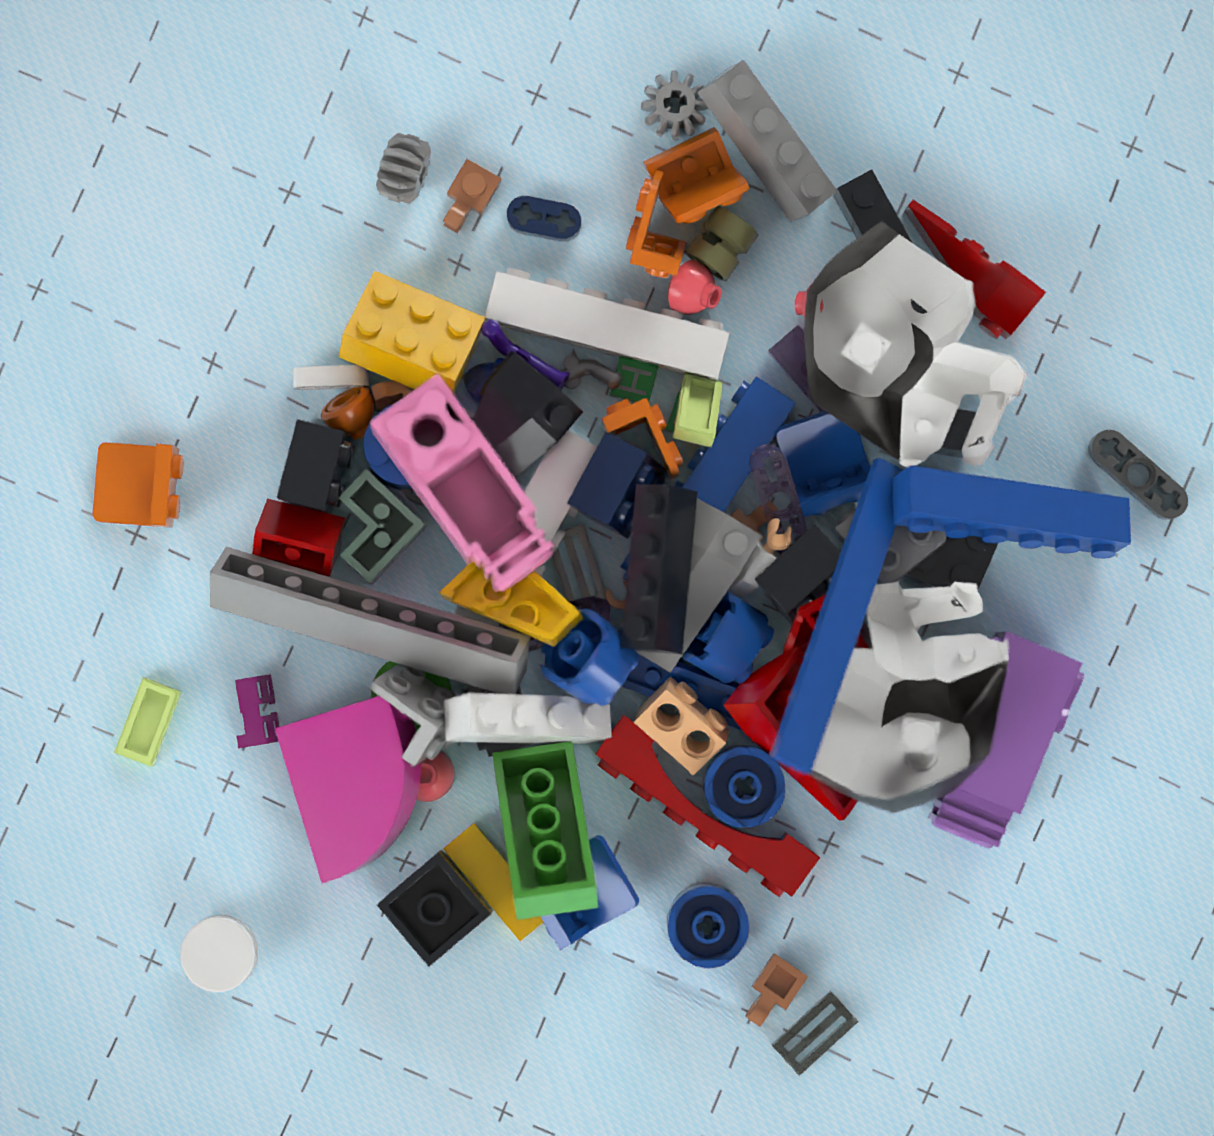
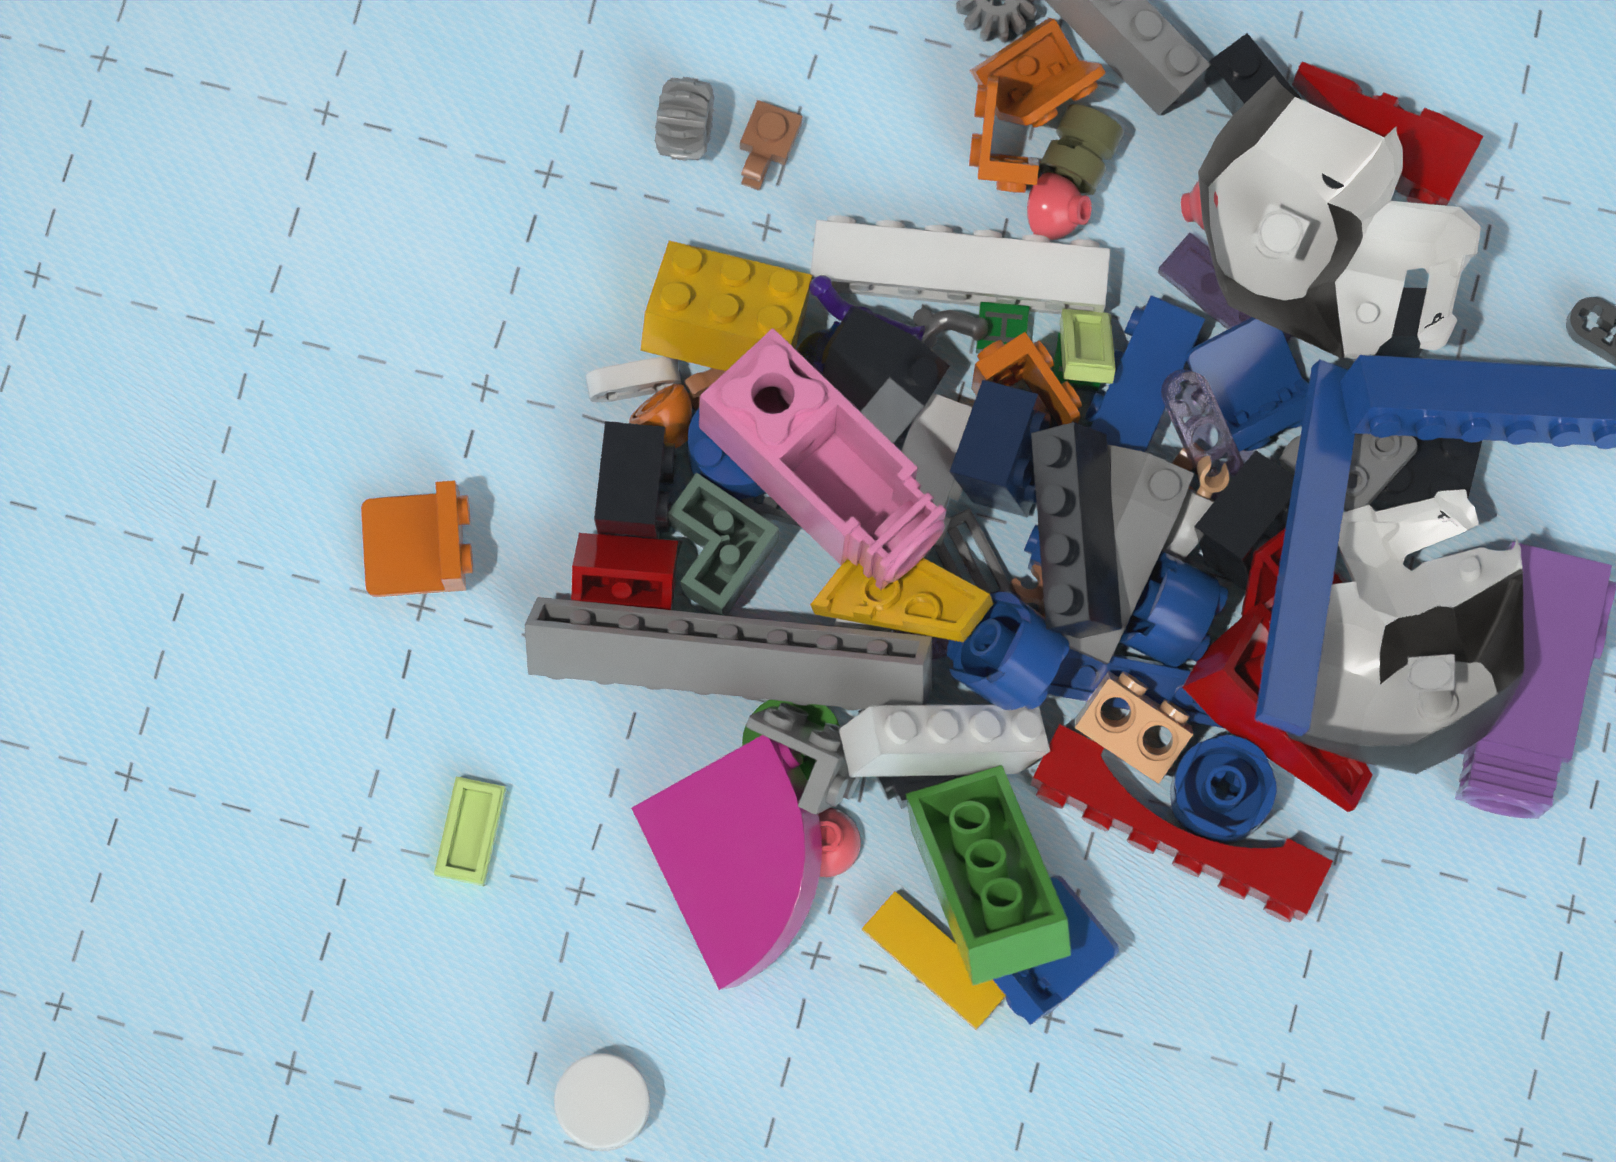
camera: 10 degrees left, 10 degrees down
magenta piece [235,674,280,749] -> none
black brick [377,849,493,967] -> none
dark blue beam [507,196,581,241] -> none
blue brick [667,883,749,968] -> none
nougat plate [745,953,808,1027] -> none
clear smoke tile [771,990,859,1076] -> none

